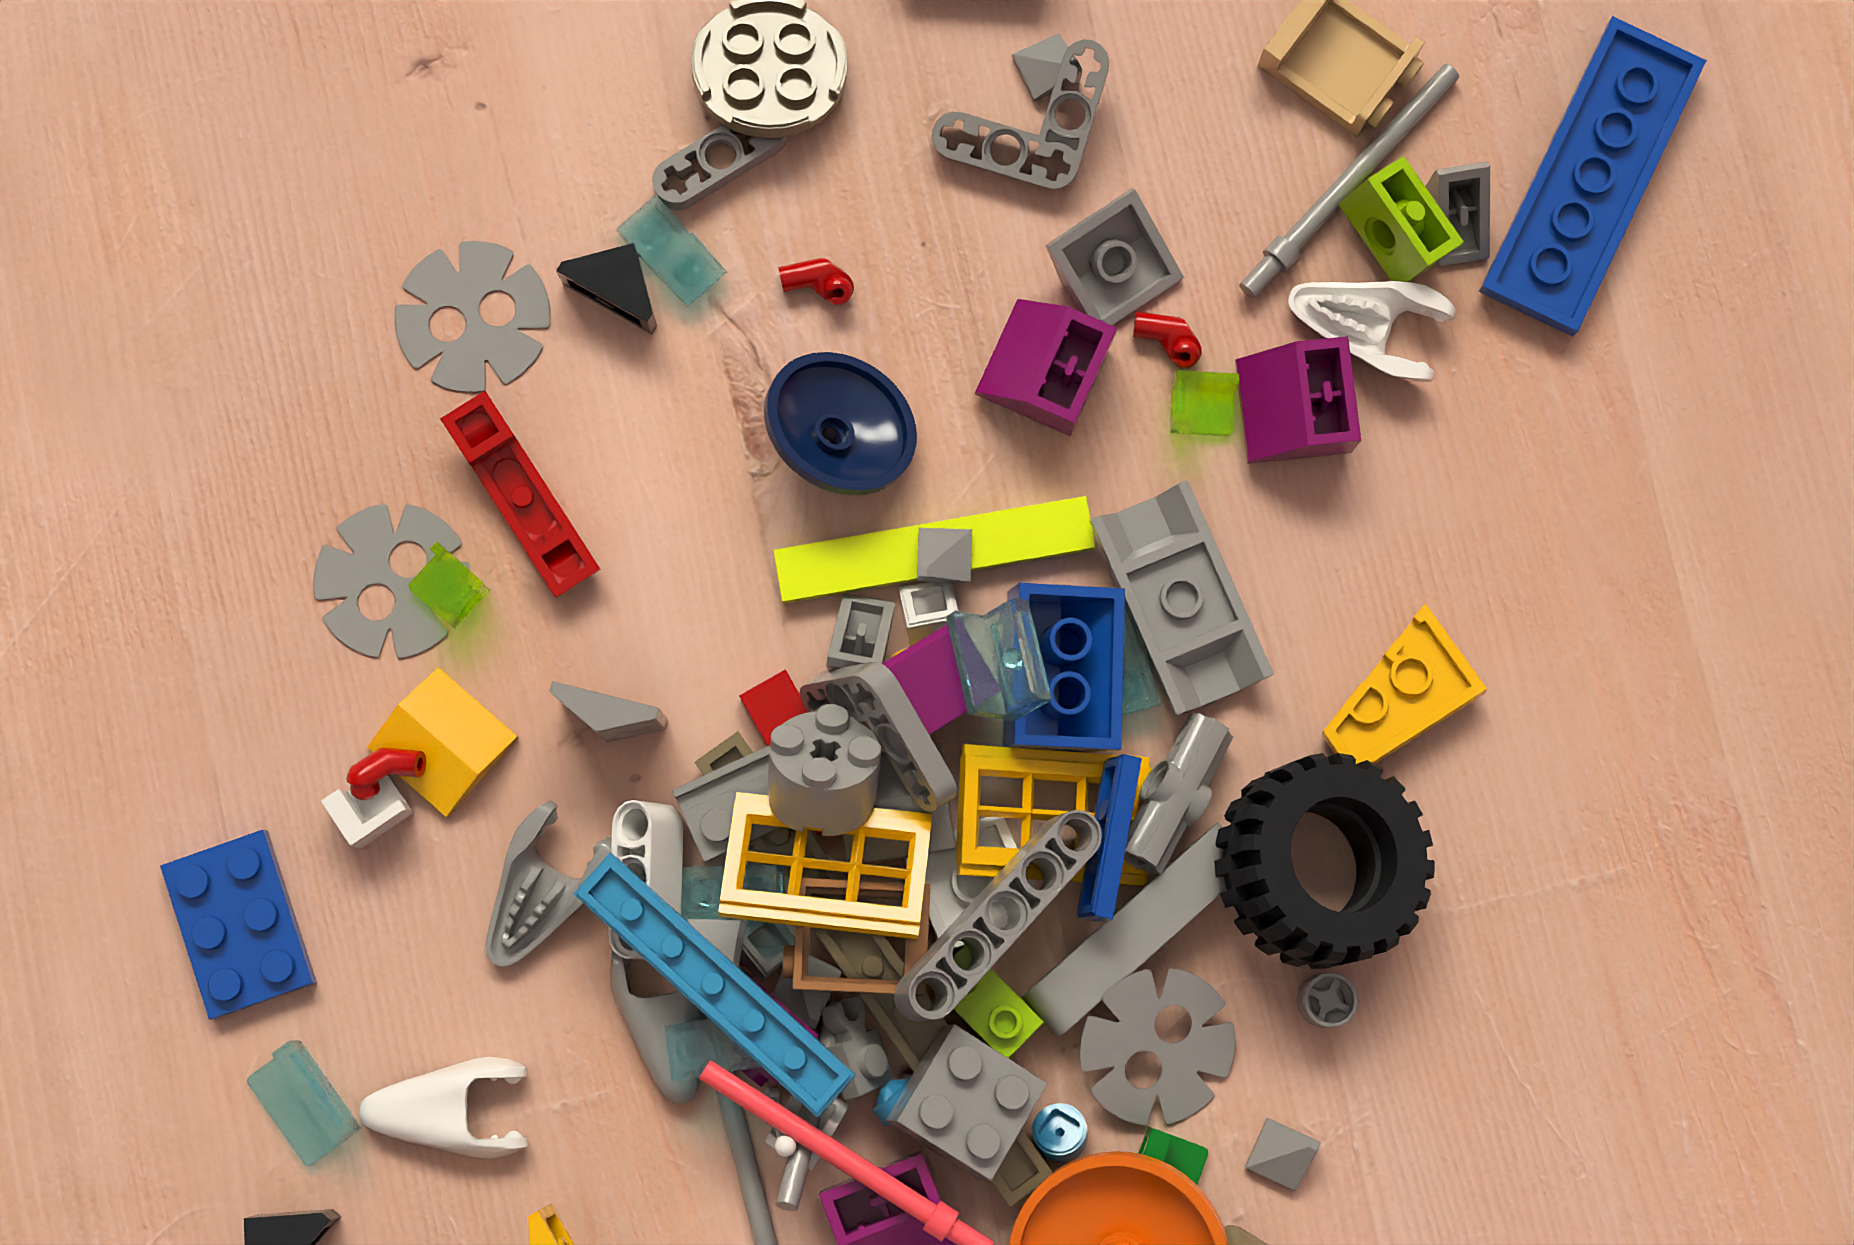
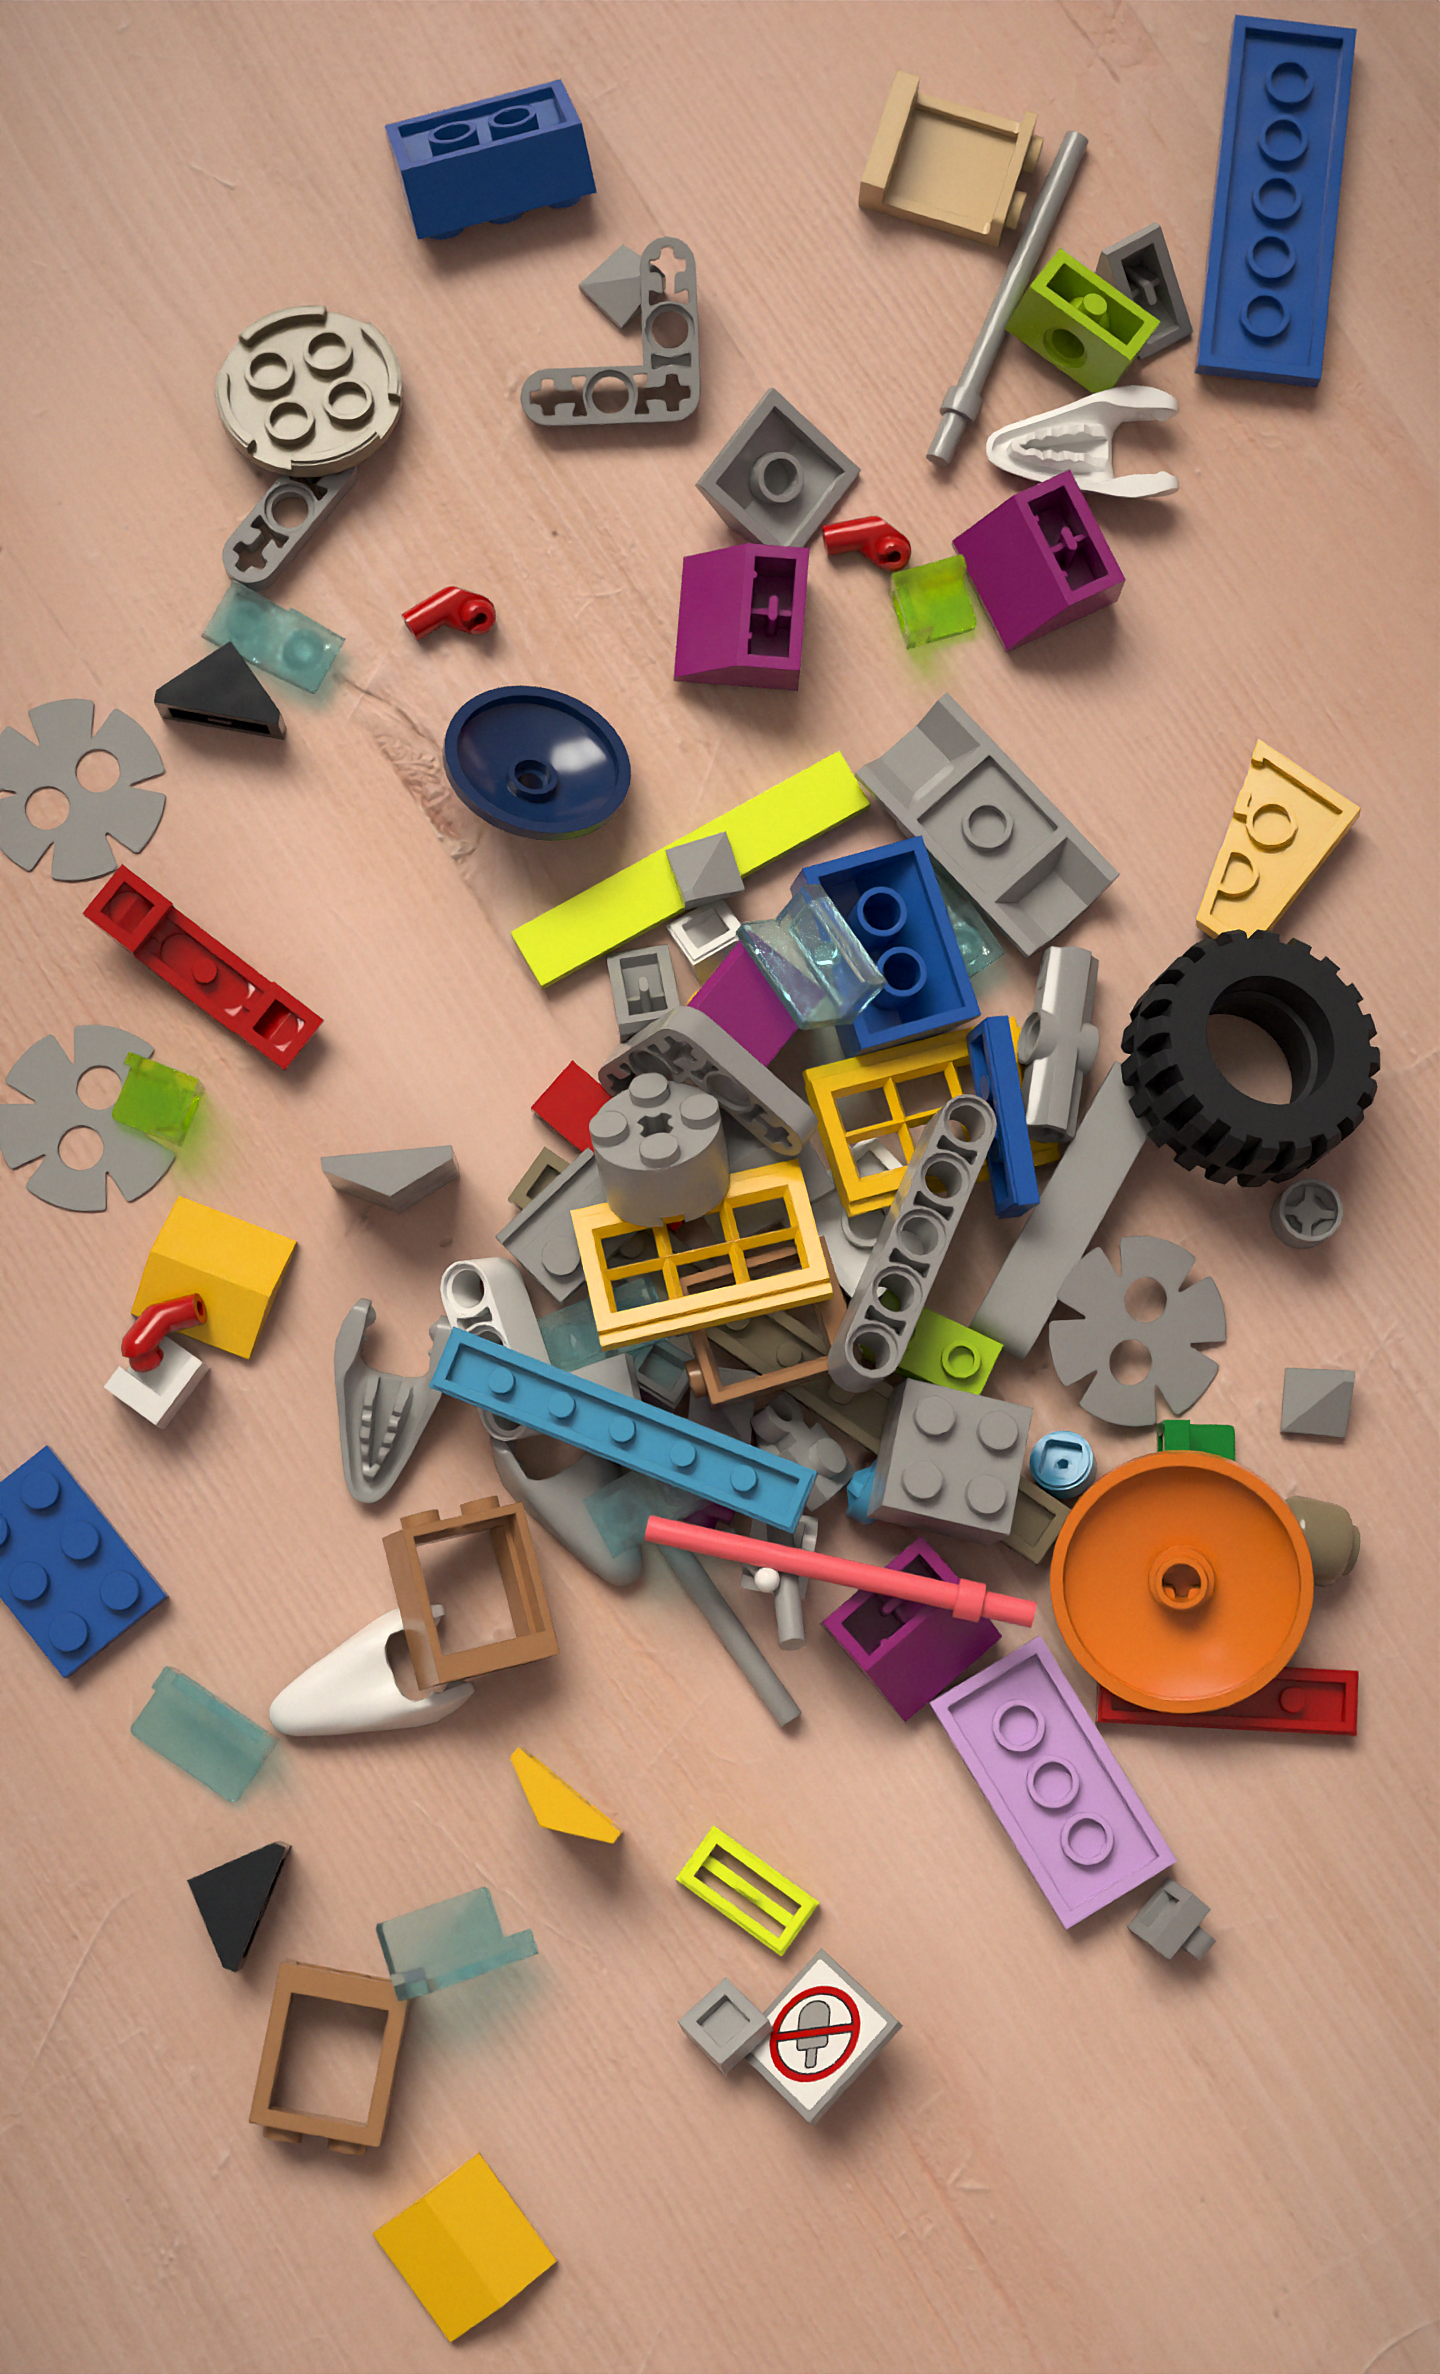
camera: 20 degrees left, 0 degrees up
none -> medium nougat window [382,1496,560,1691]

